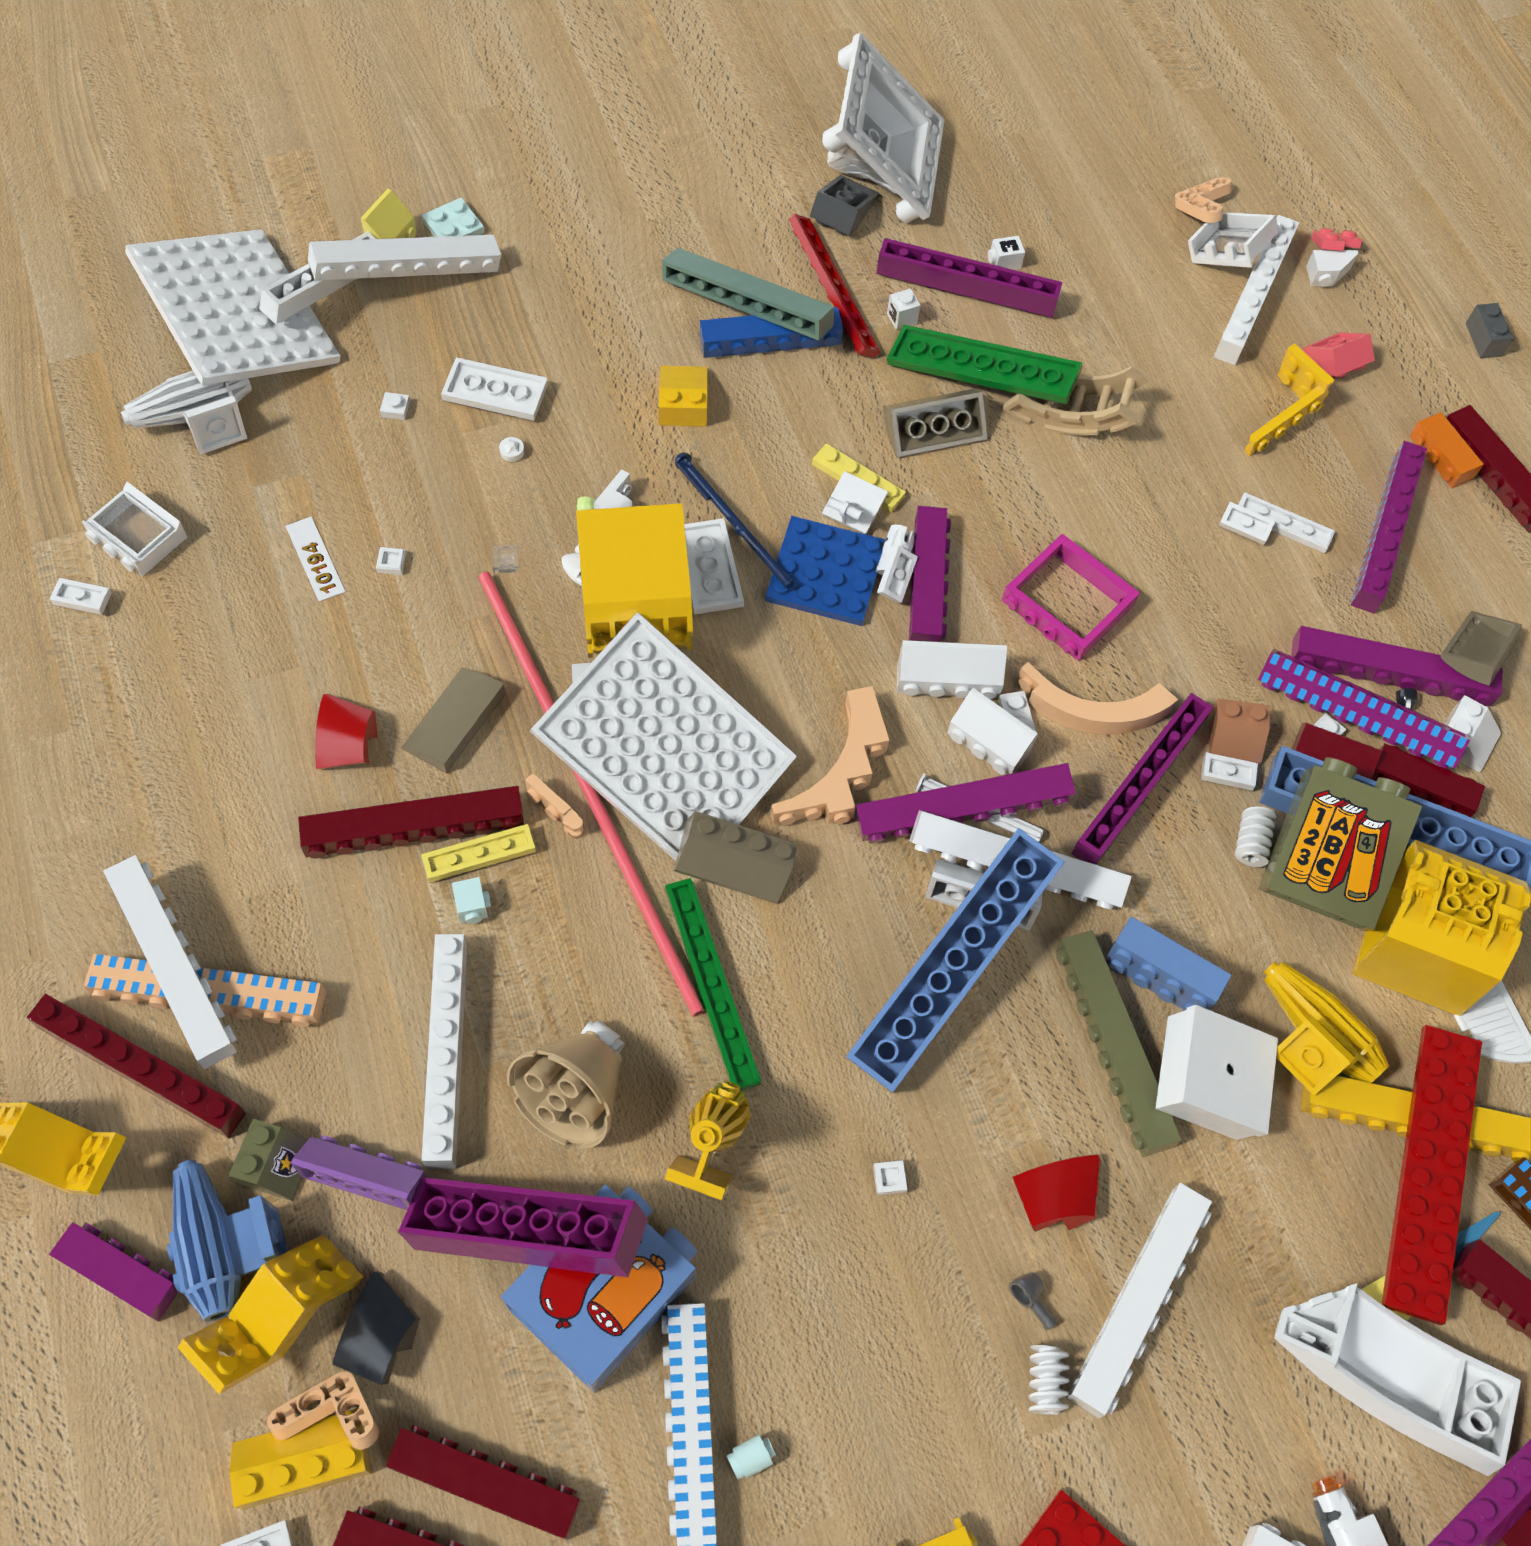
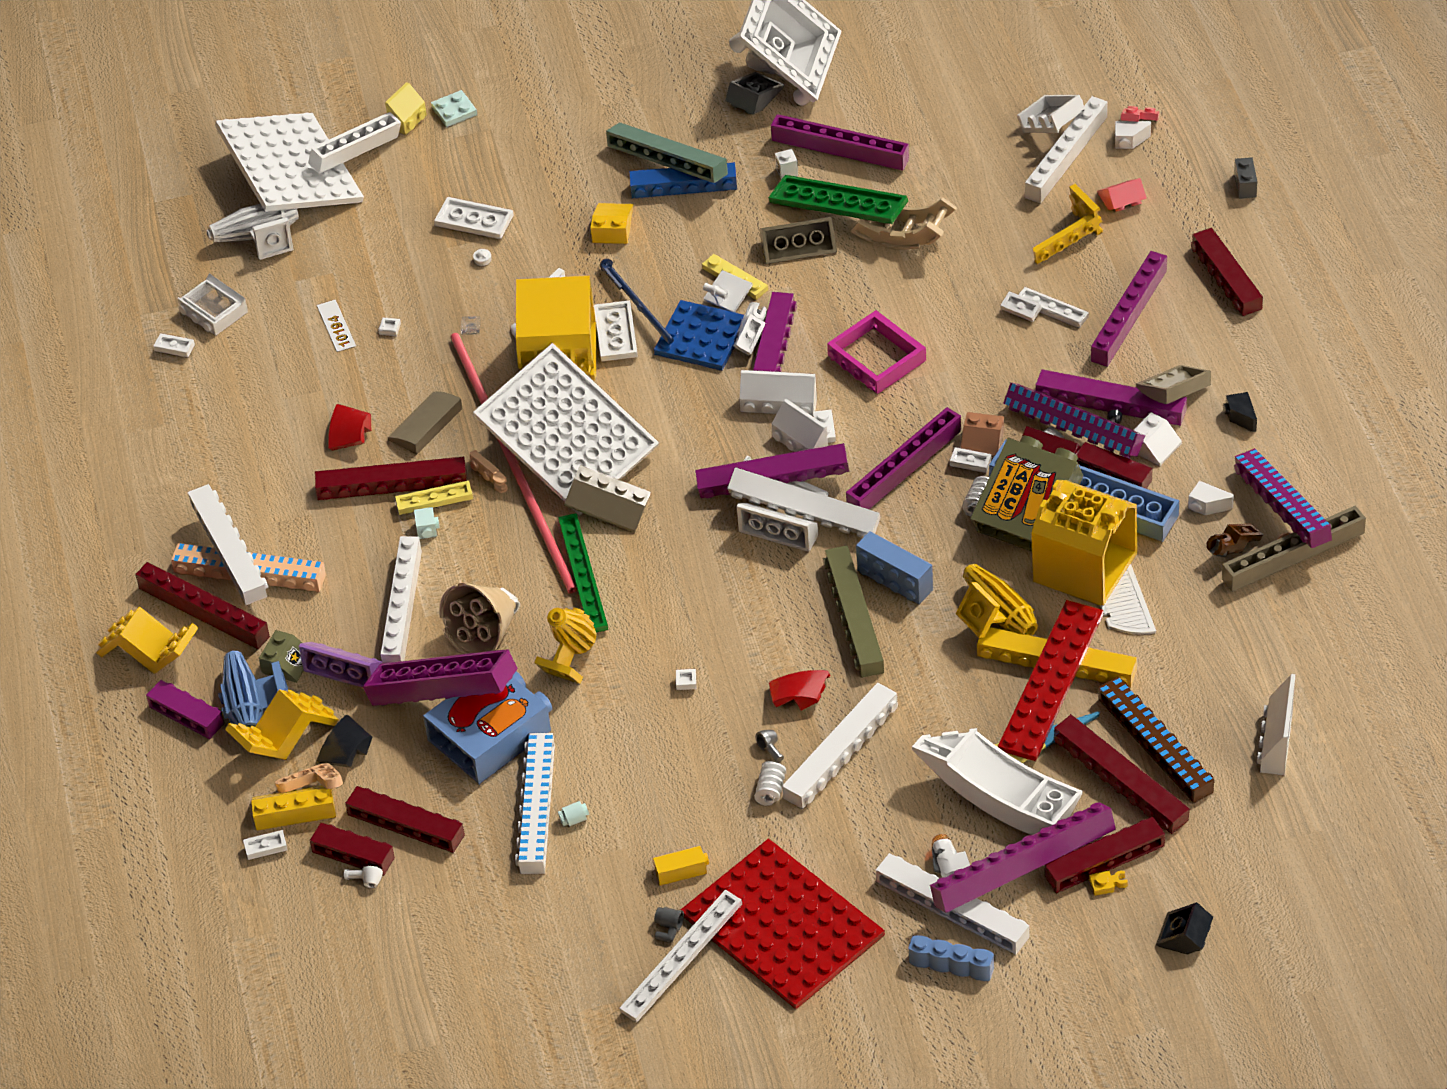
camera: 15 degrees right, 15 degrees down
white brick [308,235,501,281] -> none
white plate [380,392,410,420] -> none
light nougat arch [770,686,889,826] -> none
red plate [789,214,881,358] -> none
medium blue brick [846,828,1065,1093] -> none
white brick [988,236,1025,270] -> none
light nougat arch [1016,662,1178,734] -> none
white container [1155,1005,1278,1140] -> none
light nougat beam [1175,177,1231,223] -> none
orange brick [1410,412,1484,489] -> none

